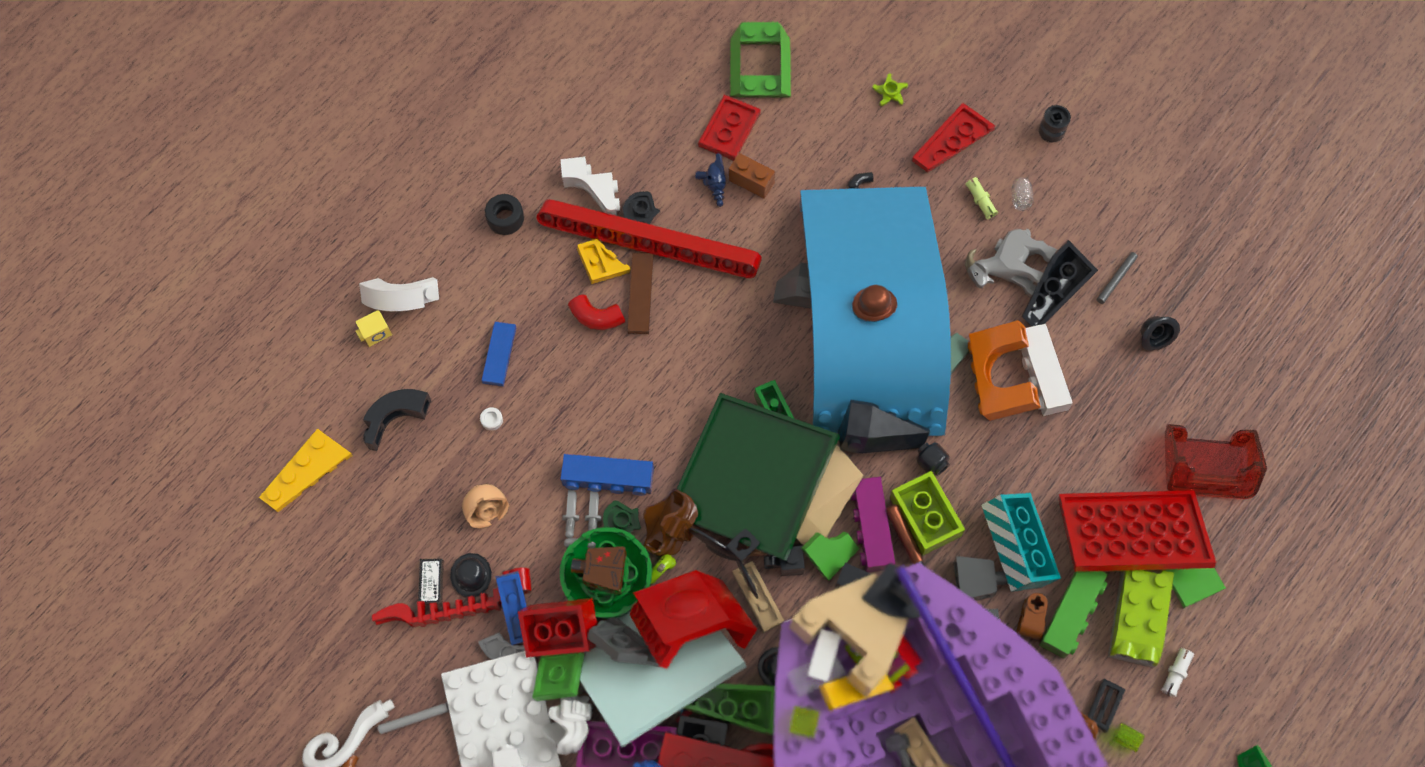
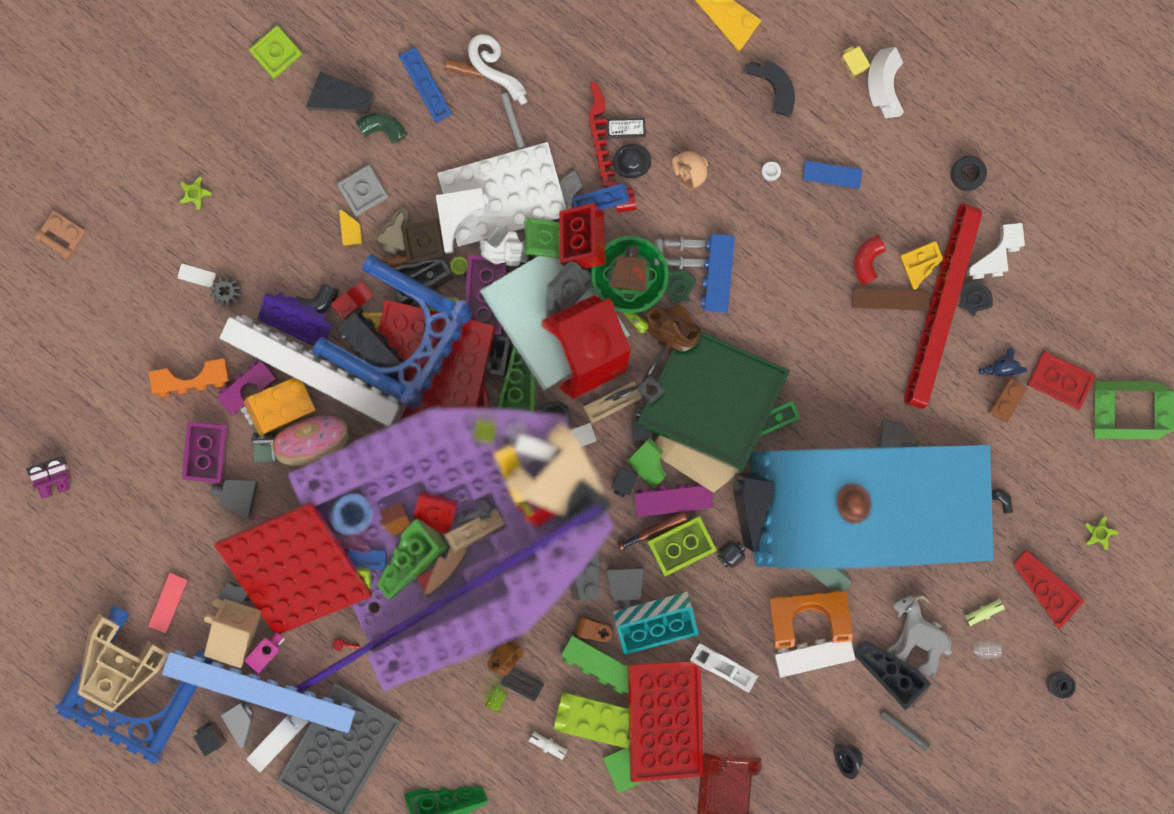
camera: 90 degrees right, 20 degrees up
none -> white arch [690,643,758,693]

